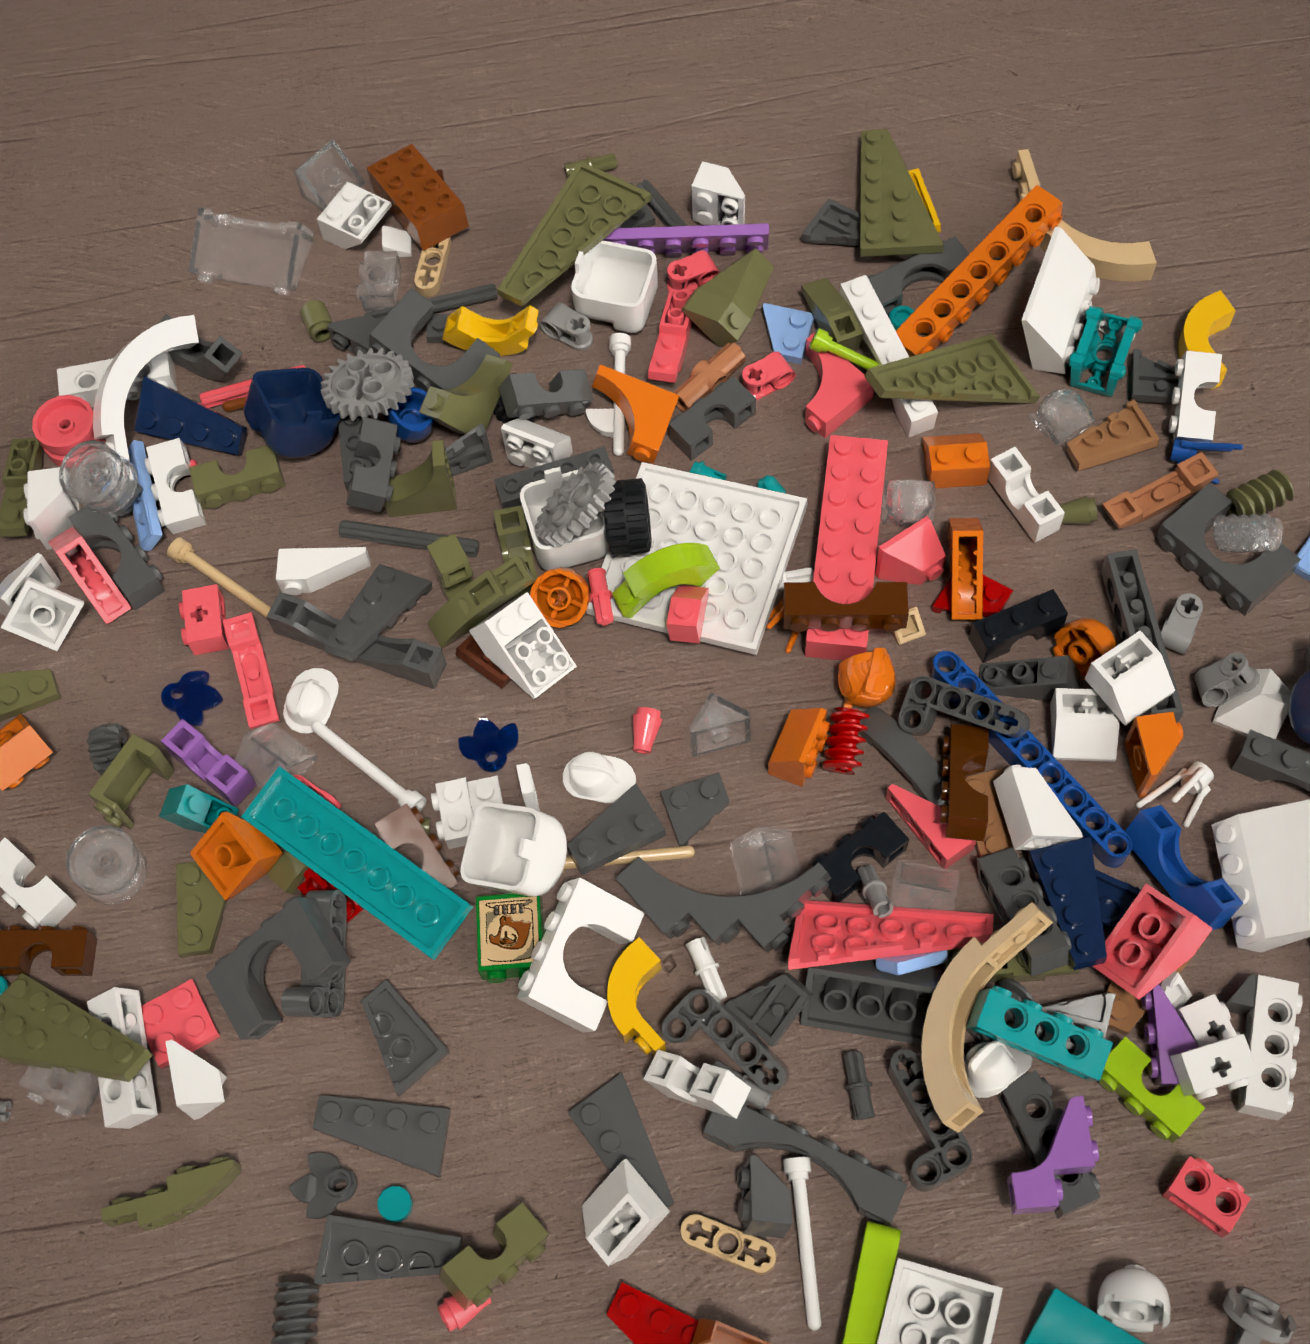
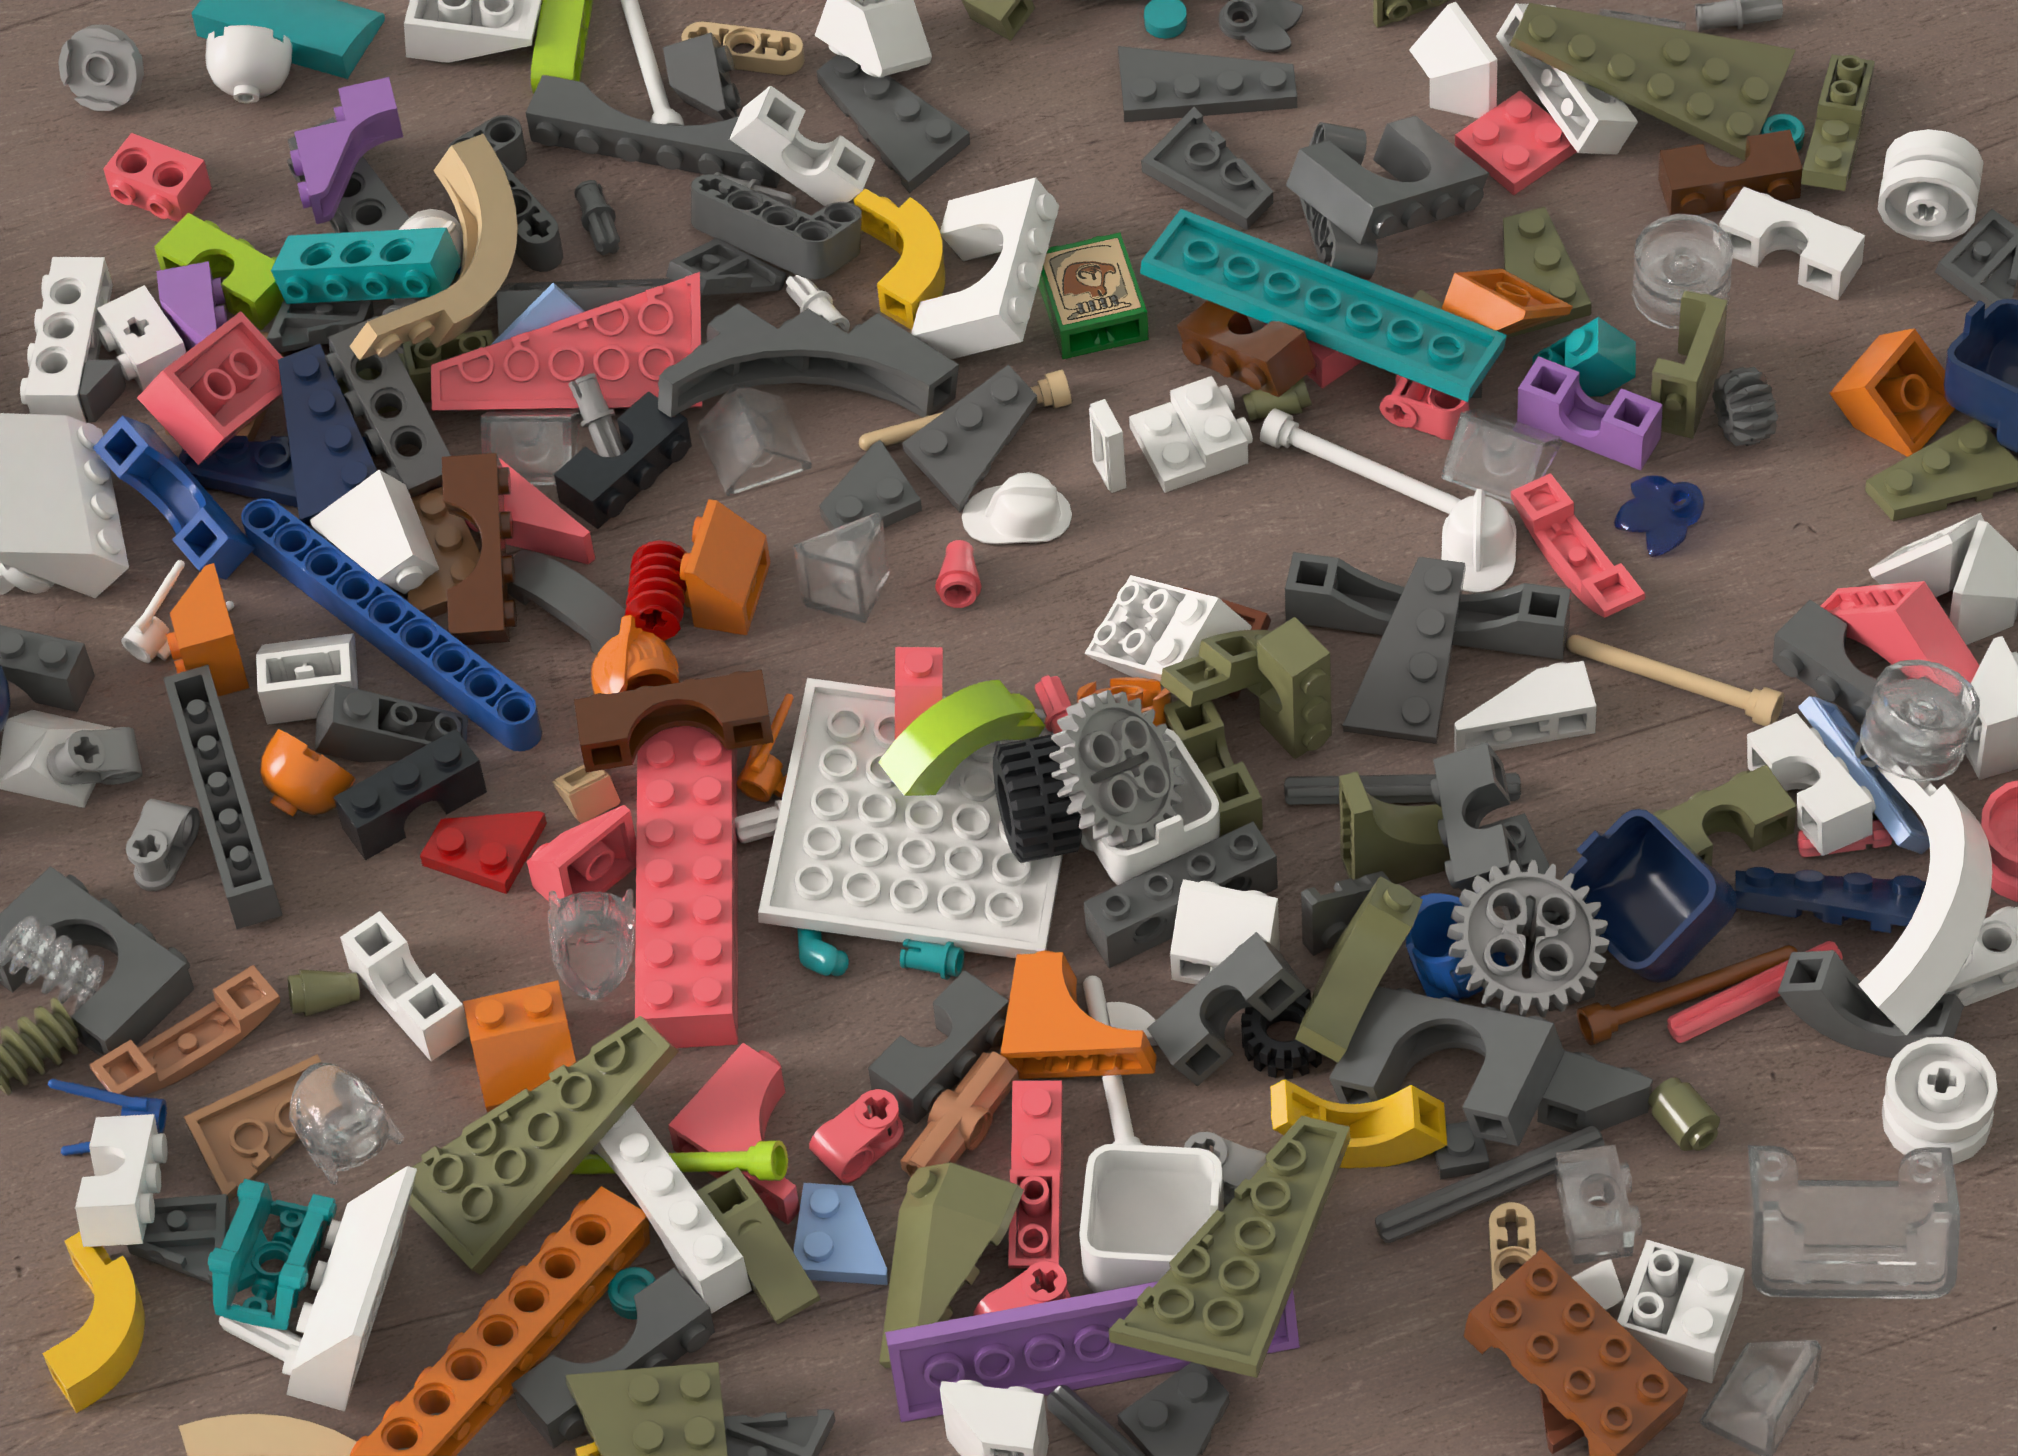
camera: 170 degrees right, 10 degrees down
coral brick [179,584,230,655] -> none
clear blue plate [458,717,519,772] -> none
white piece [460,802,567,897] -> none
dark grey beam [898,676,1030,738] -> none
orange arch [948,518,983,620] -> none
white slope [1085,630,1175,726] -> none
white brick [1170,1034,1259,1100] -> none
none -> white wheel [1882,1037,1998,1166]

